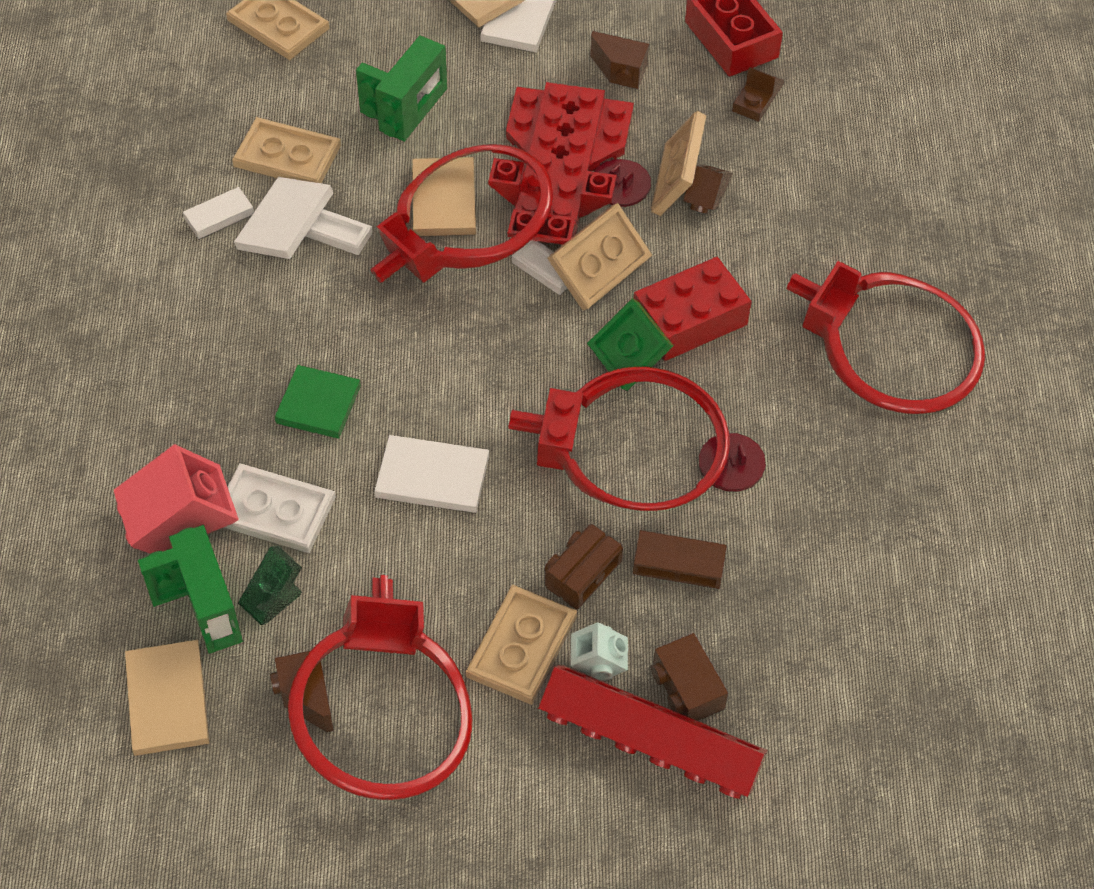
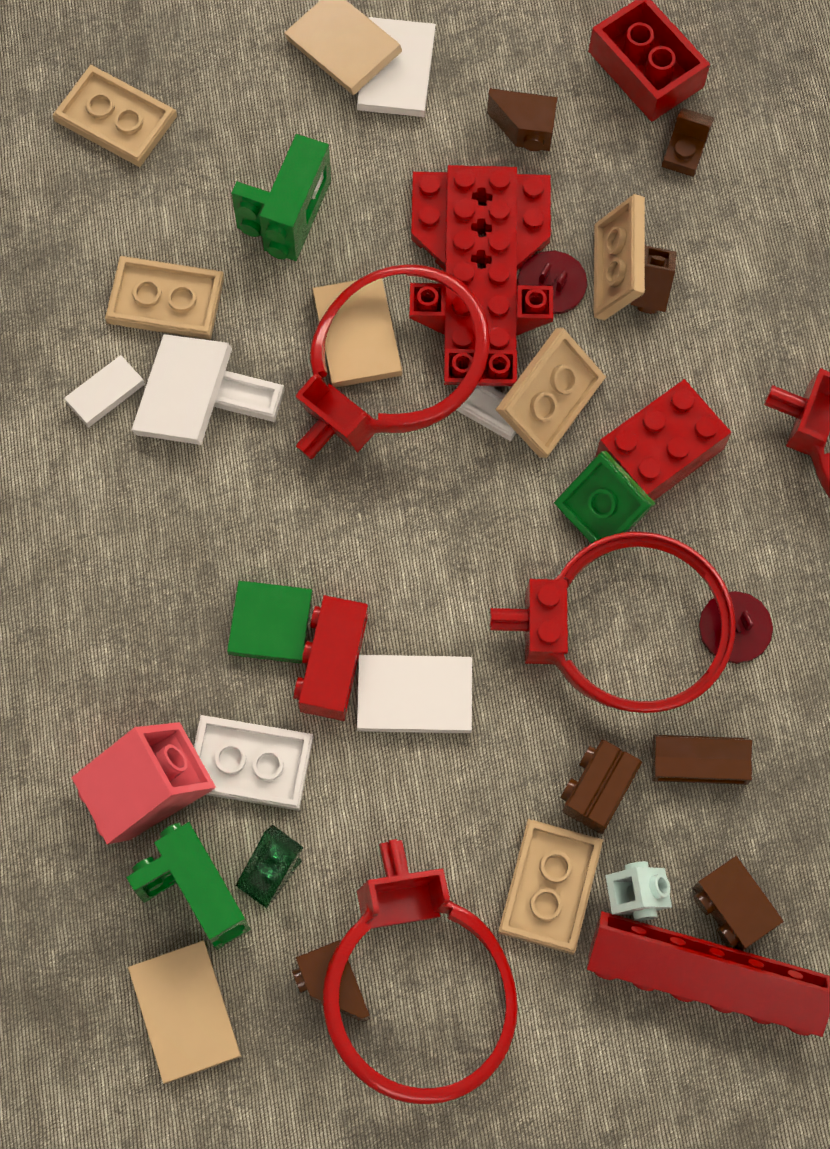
camera: 10 degrees left, 15 degrees up
none -> red brick [293,595,369,721]

